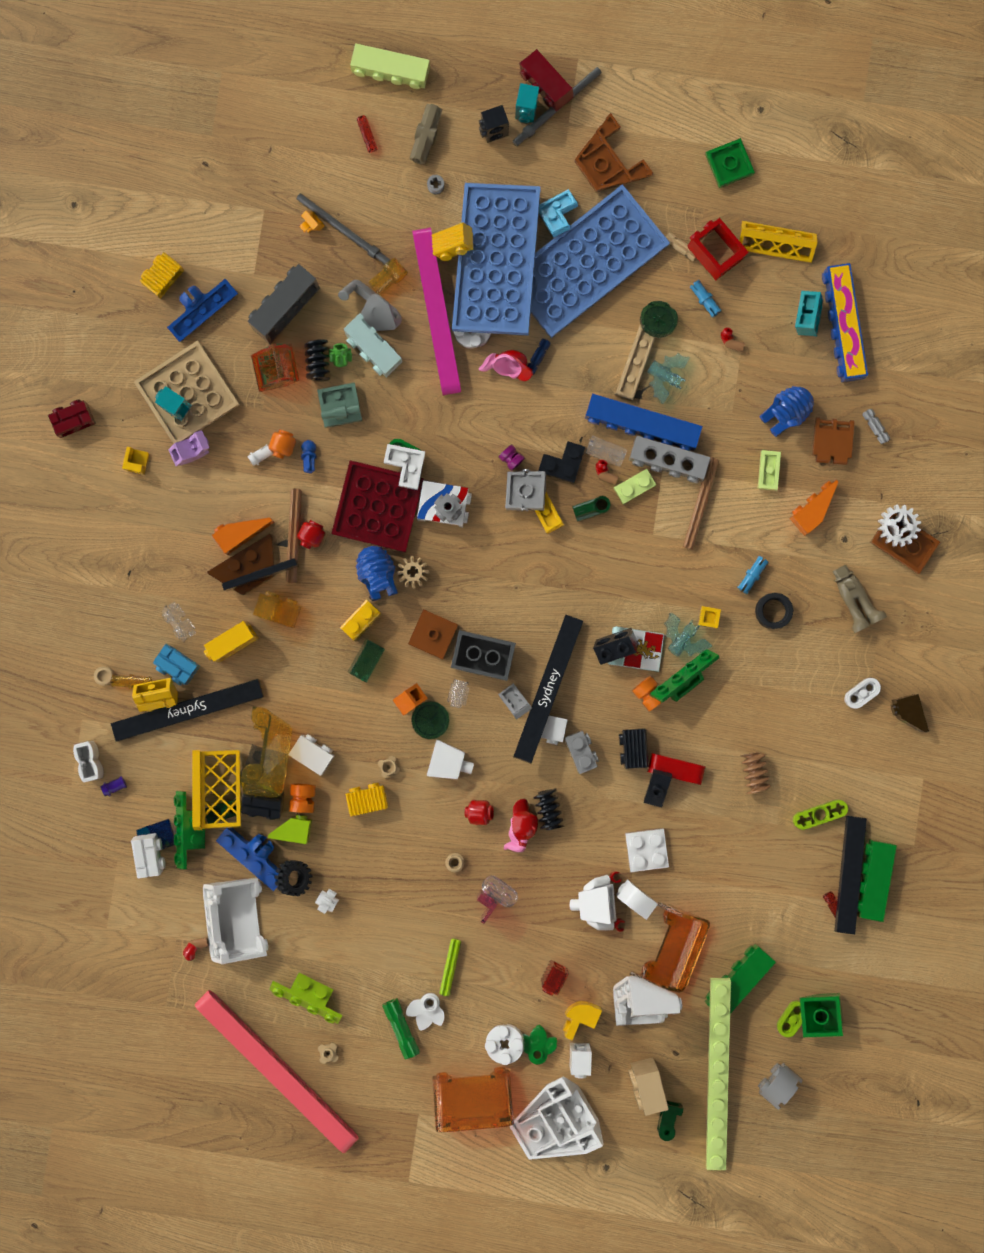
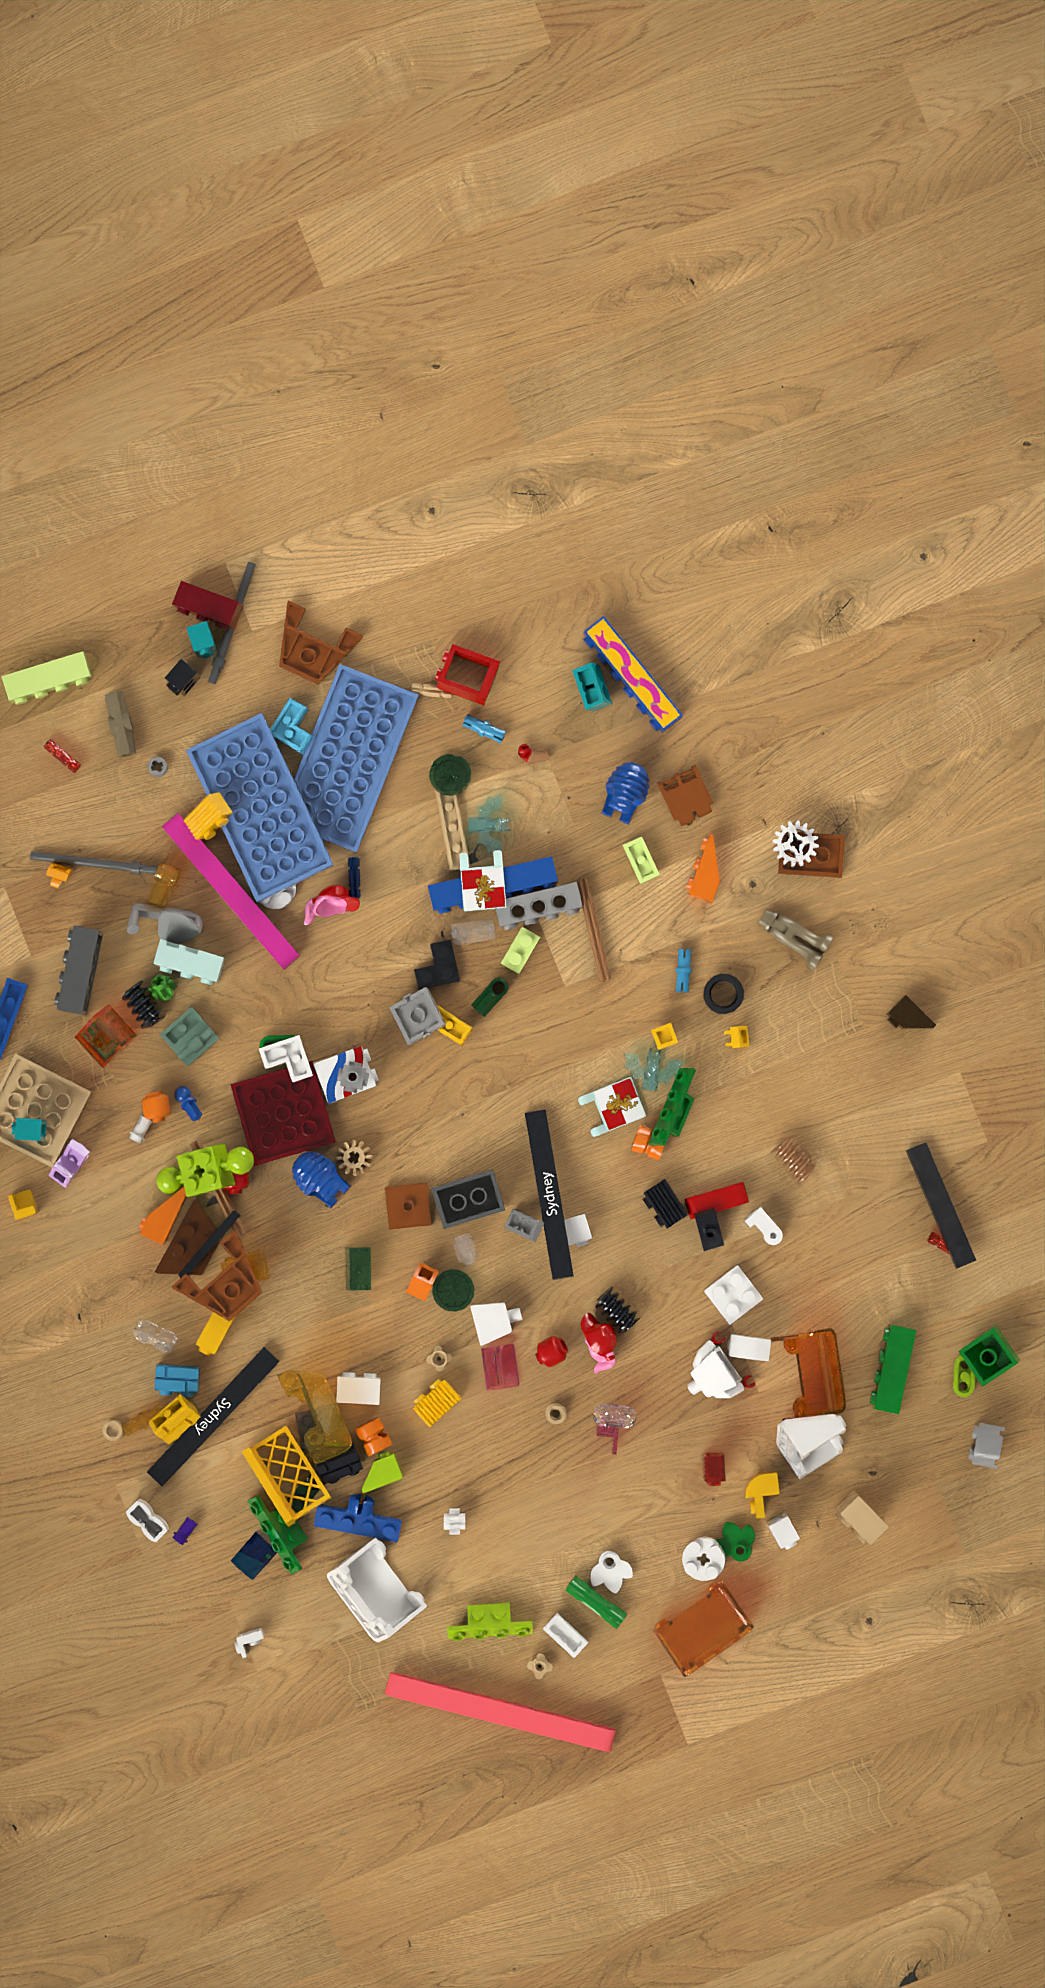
camera: 30 degrees left, 0 degrees up
white brick [131,833,165,878] -> none
arm [183,937,209,961] -> none
black tyre [274,860,313,896] -> none
yellow brick [340,600,381,642] -> none
lime axle [439,939,461,996] -> none
magenta wheel [498,444,525,471] -> none
white wedge [509,1076,604,1160] -> none
light grey brick [564,731,599,774] -> none
black brick [593,628,639,665] -> none
arm [595,459,619,485] -> none
dark green leg [657,1100,684,1141] -> none
green plate [705,138,755,188] -> none
yellowish green plate [706,978,731,1170] -> none
yellow fence [739,221,817,263] -> none
lime beam [793,799,848,830] -> none
white plate [844,678,881,709] -> none
green brick [857,839,897,922] -> none
light grey axle [863,409,890,444] -> none
none -> lime brick [156,1144,254,1197]
none -> dark orange wing [171,1230,262,1321]
none -> white bracket [234,1627,265,1658]
none -> flag [459,850,506,911]
none -> clear pink panel [481,1344,520,1391]
none -> white plate [543,1613,589,1658]
none -> yellow tile [724,1026,750,1048]
none -> white leg [743,1207,783,1245]

